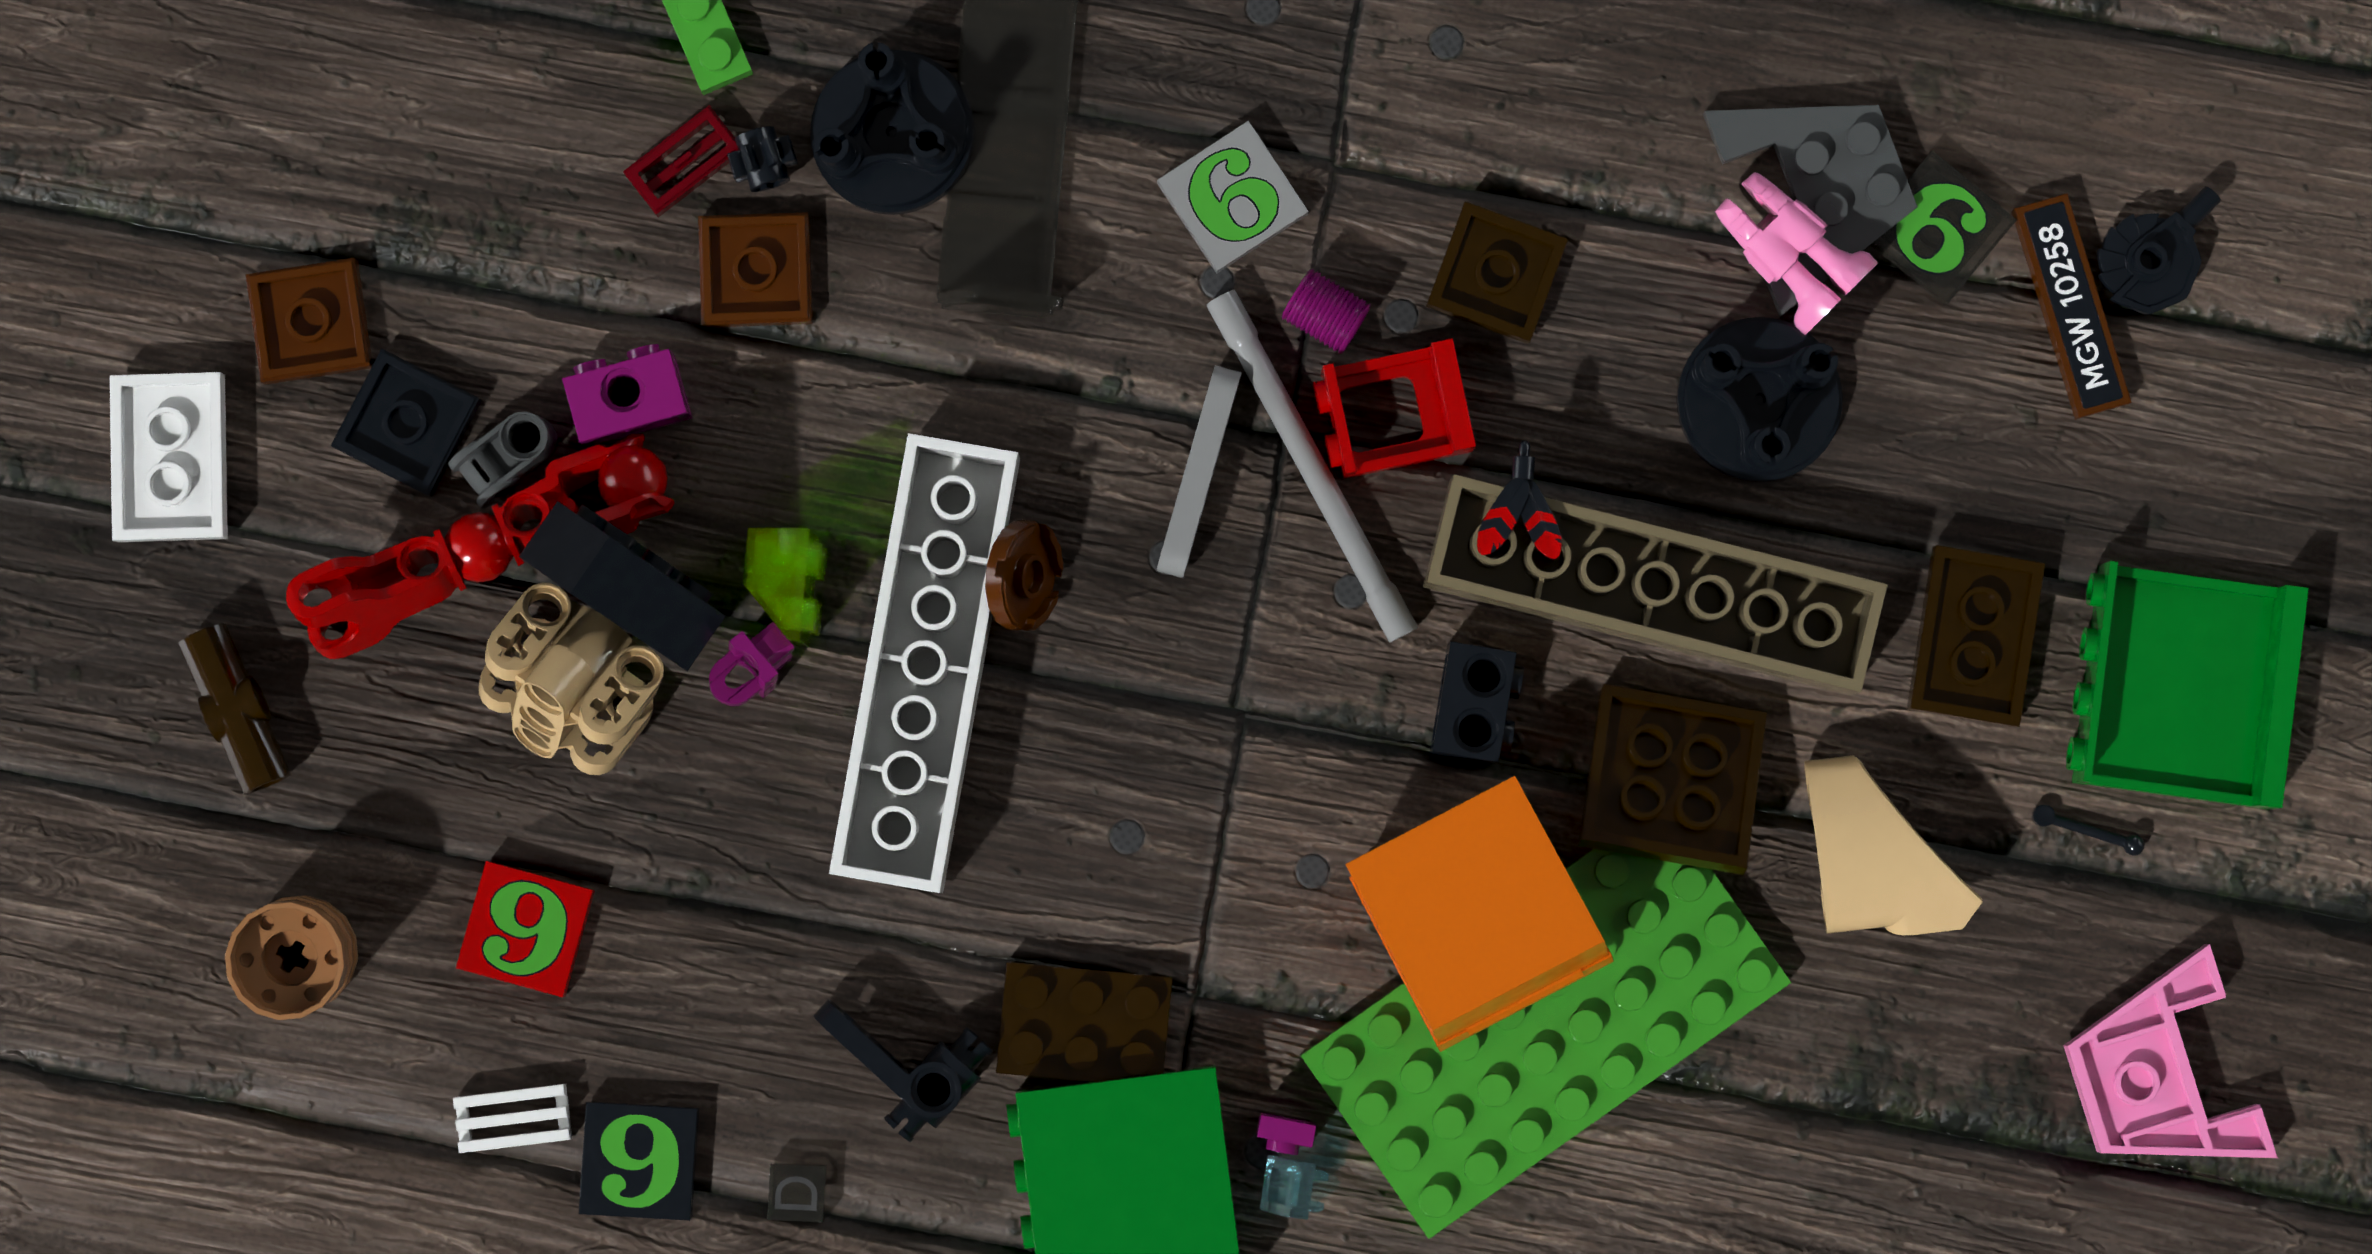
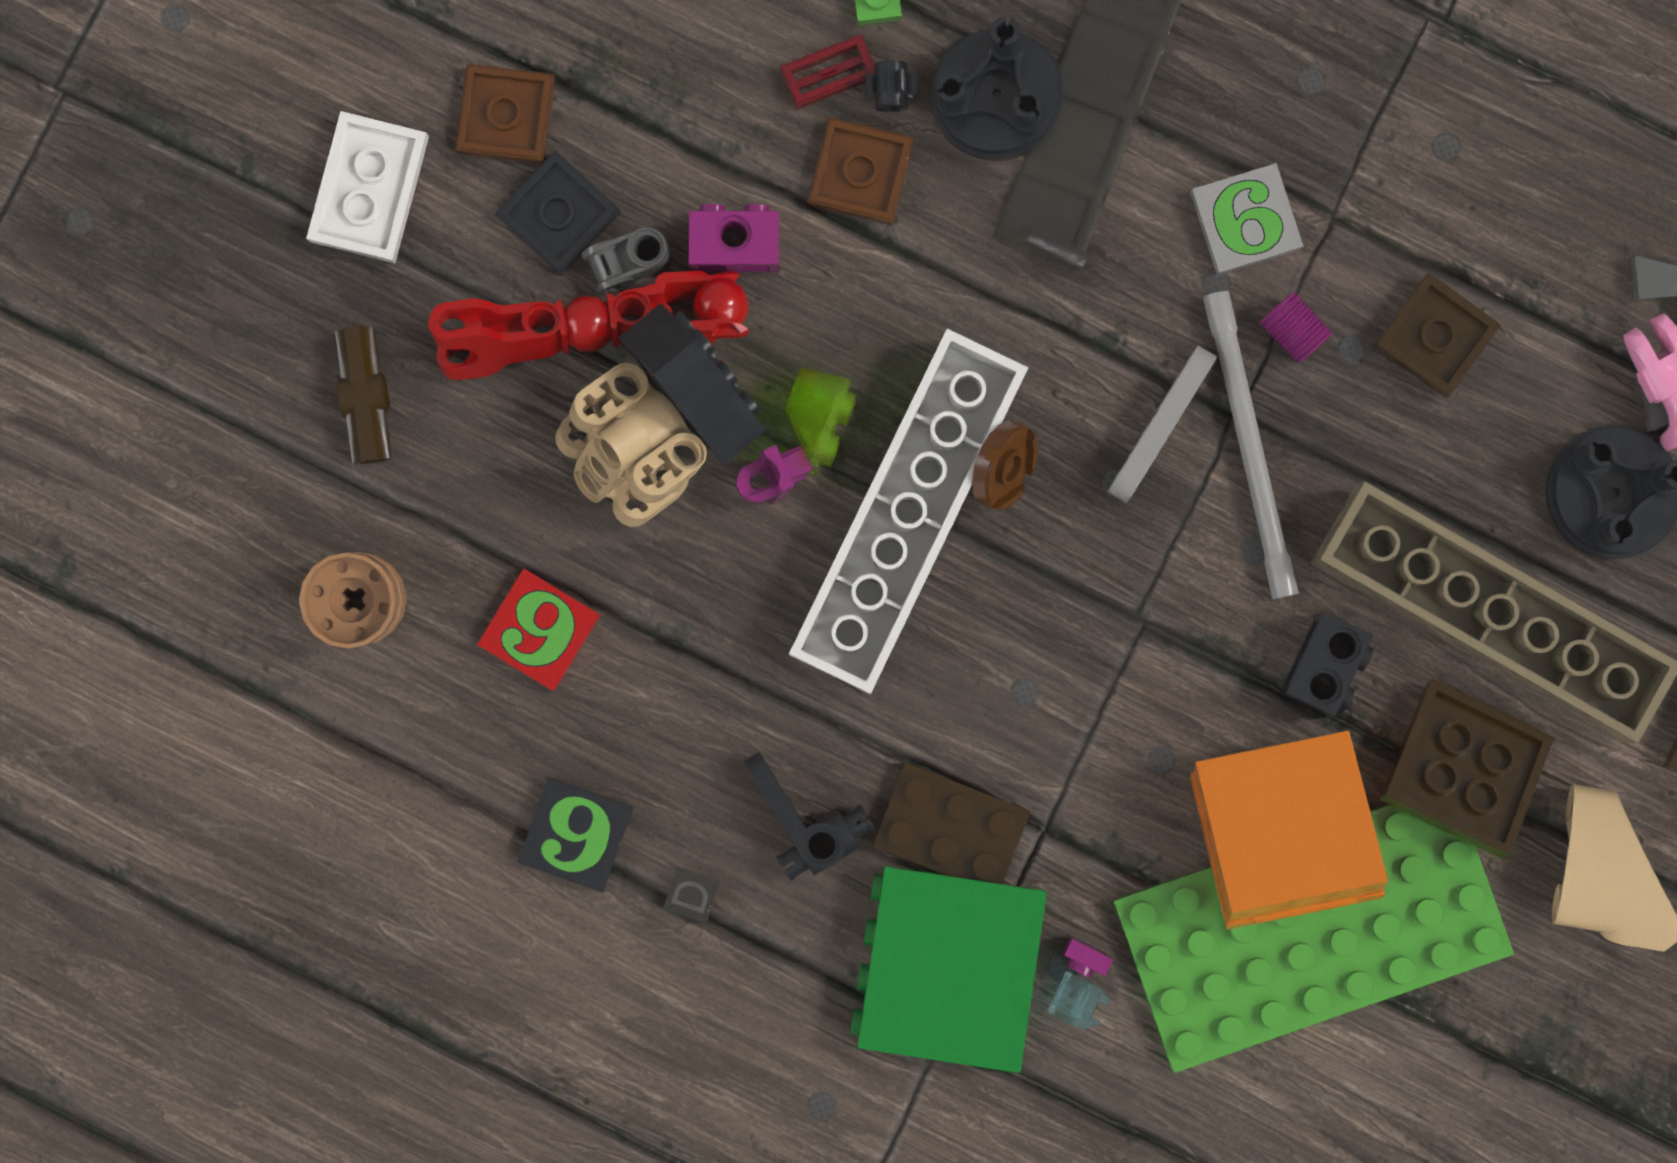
camera: 20 degrees right, 0 degrees up
white tile [453,1084,572,1153] -> none
red window [1313,338,1476,479] -> none
piece [1477,440,1562,560] -> none

